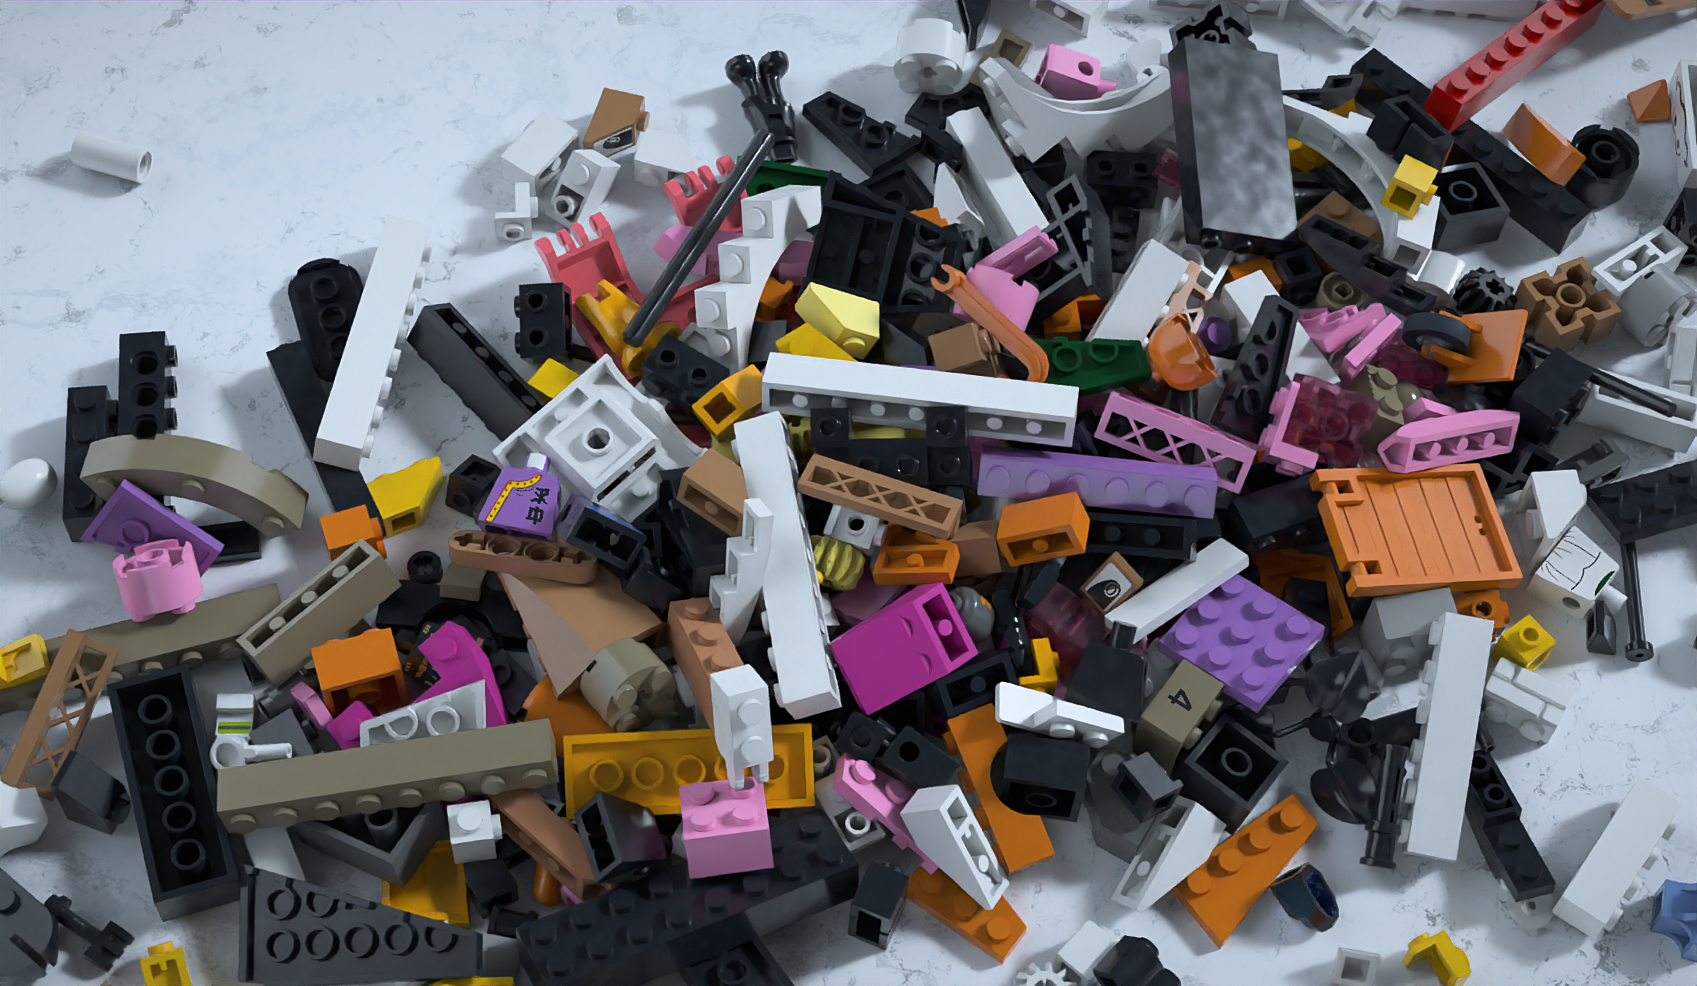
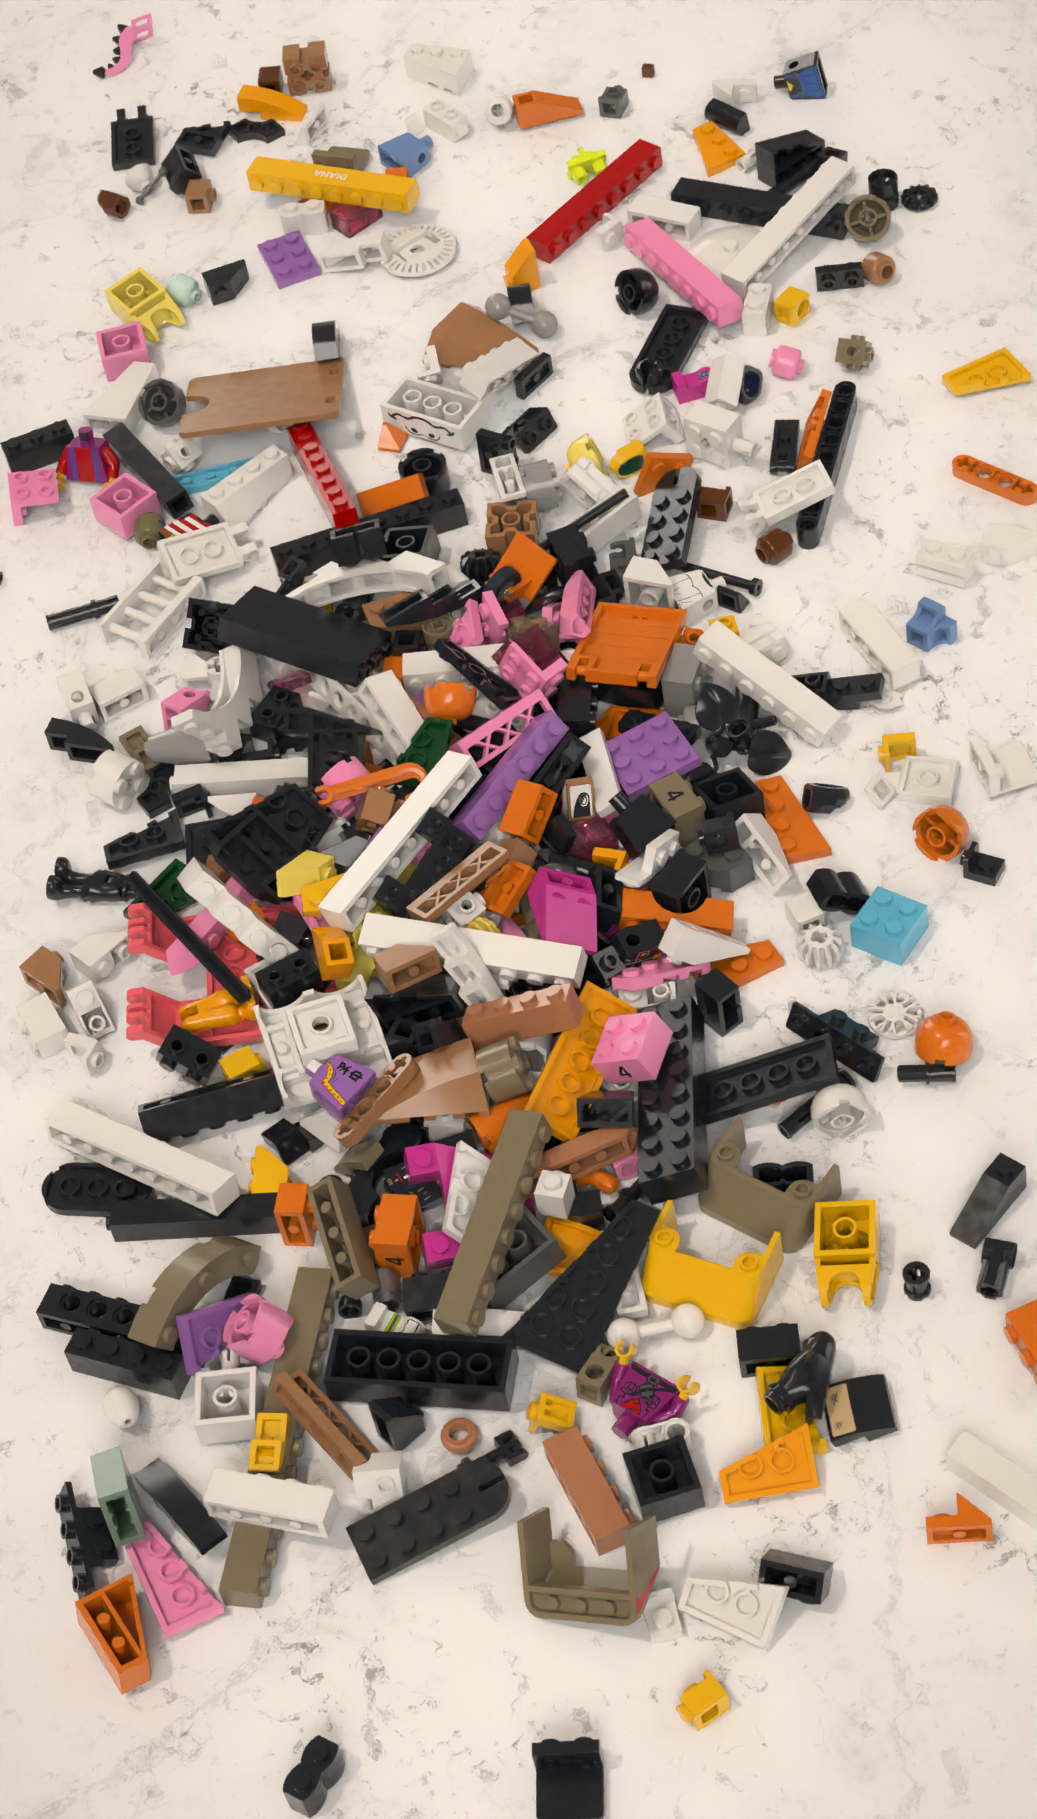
camera: 50 degrees left, 10 degrees down
white plate [210,735,292,772] -> none
bright pink tile [290,681,334,732] -> none
black torso [554,492,648,572] -> none
white hinge [710,664,774,790] -> none
bright pink tile [975,225,1059,281] -> none
black pin [1359,743,1408,870] -> none
yellow brick [1379,154,1438,220] -> none
none -> white brick [194,1350,263,1445]
none -> nougat piece [440,1418,479,1454]

